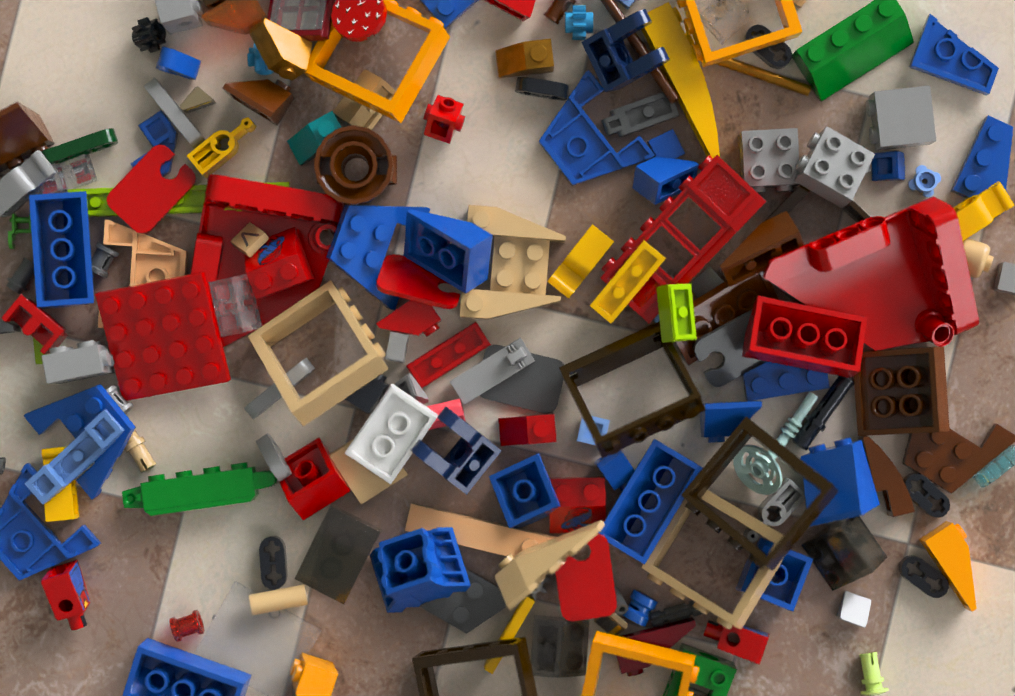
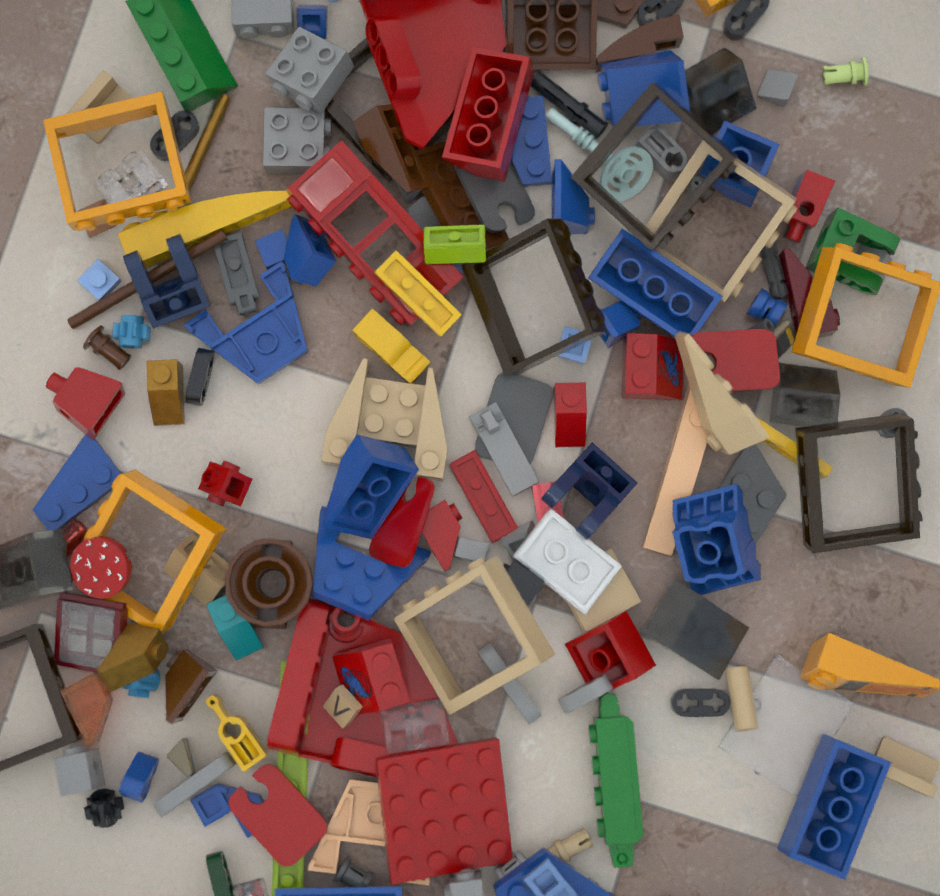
camera: 90 degrees left, 5 degrees down
clear red bush [169,610,205,642] -> none
blue slope [489,453,560,529] -> none

